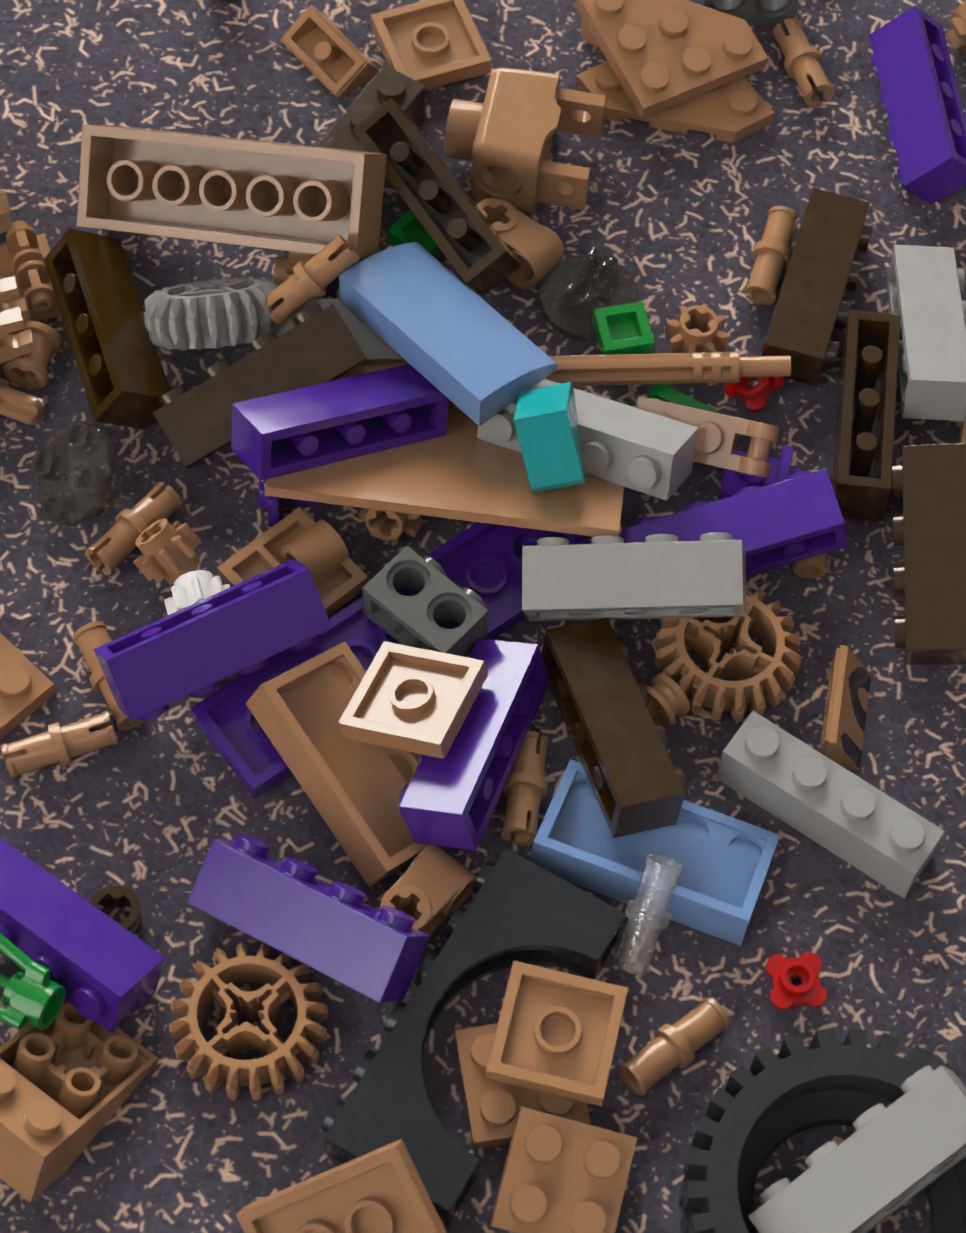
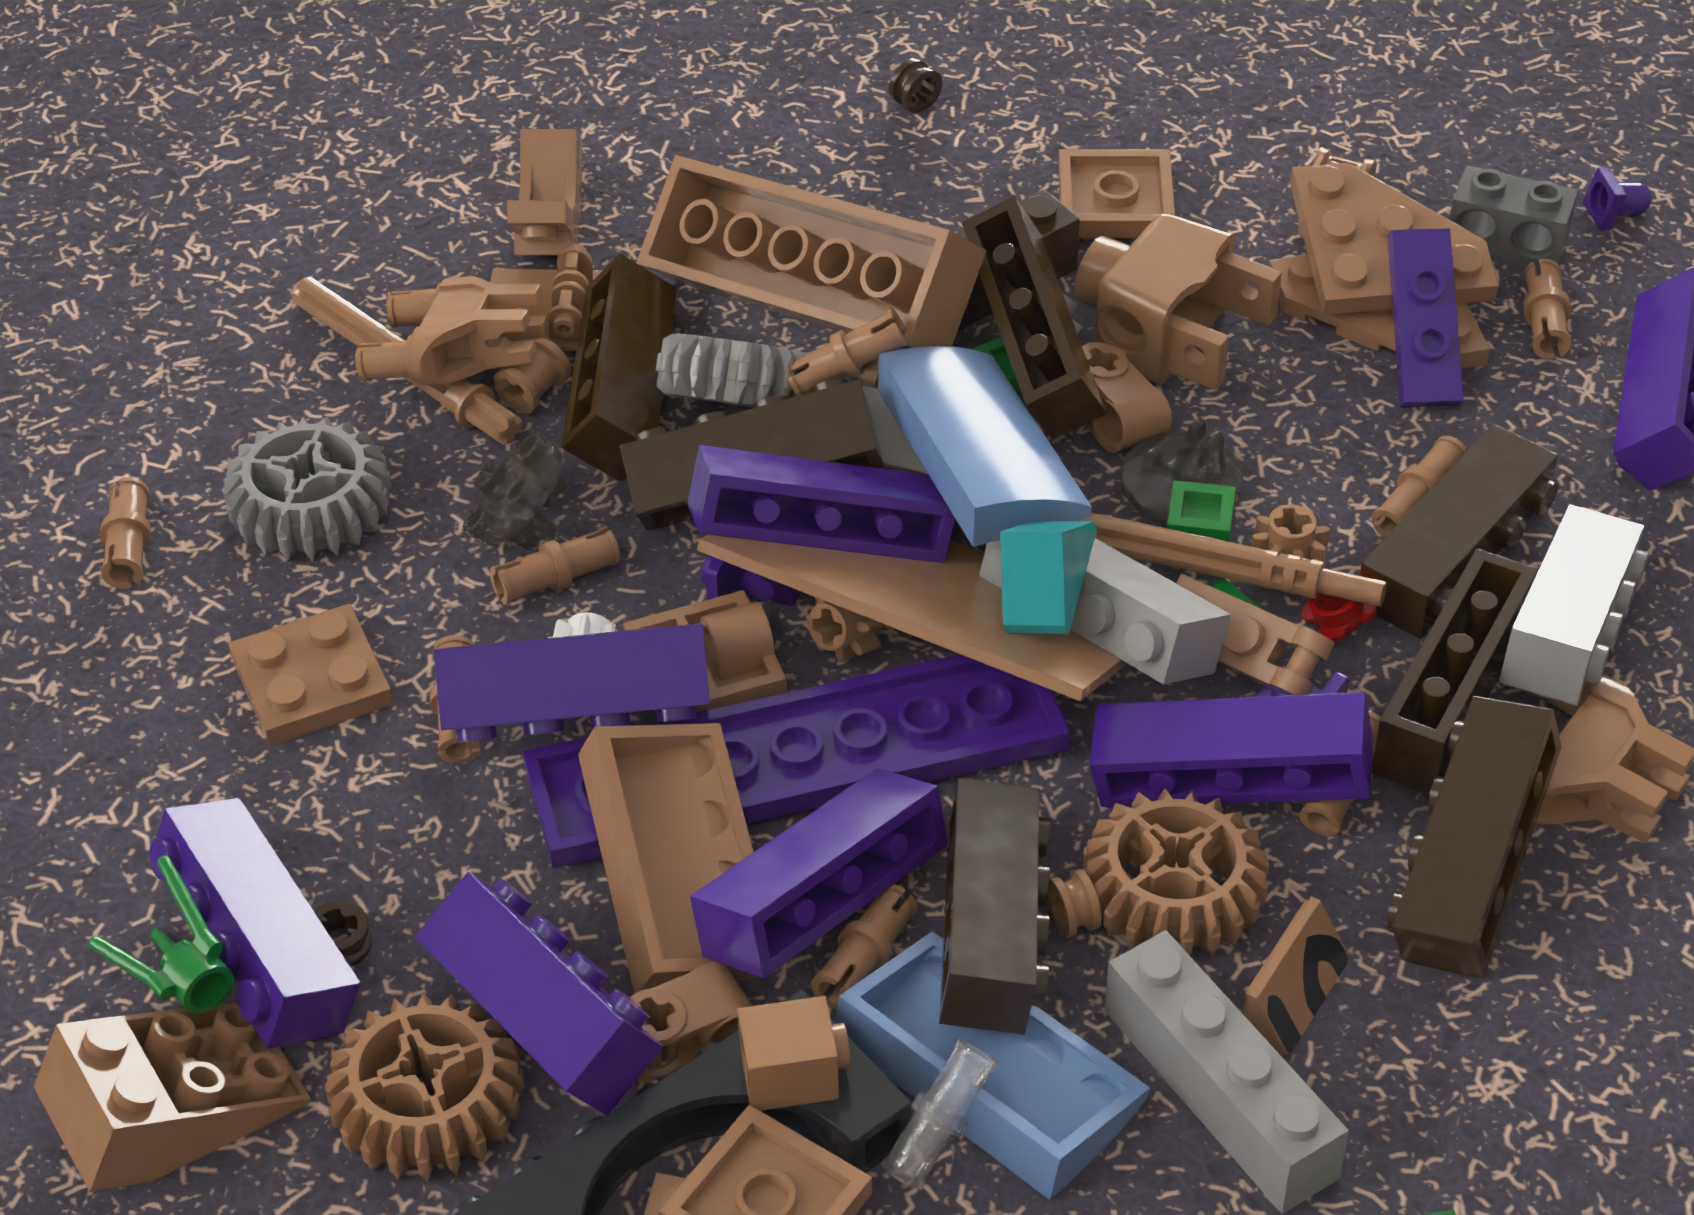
camera: 25 degrees right, 15 degrees down
medium nougat pin [1,710,119,779] -> none
medium nougat gear [133,518,202,585] -> none
medium nougat slope [280,5,379,100] -> none
plate [338,641,488,759] -> none
dark grey brick [362,546,489,657] -> none
light grey brick [522,532,746,621] -> none
none -> medium nougat brick [737,996,851,1111]
none -> dark purple plate [1387,228,1464,407]

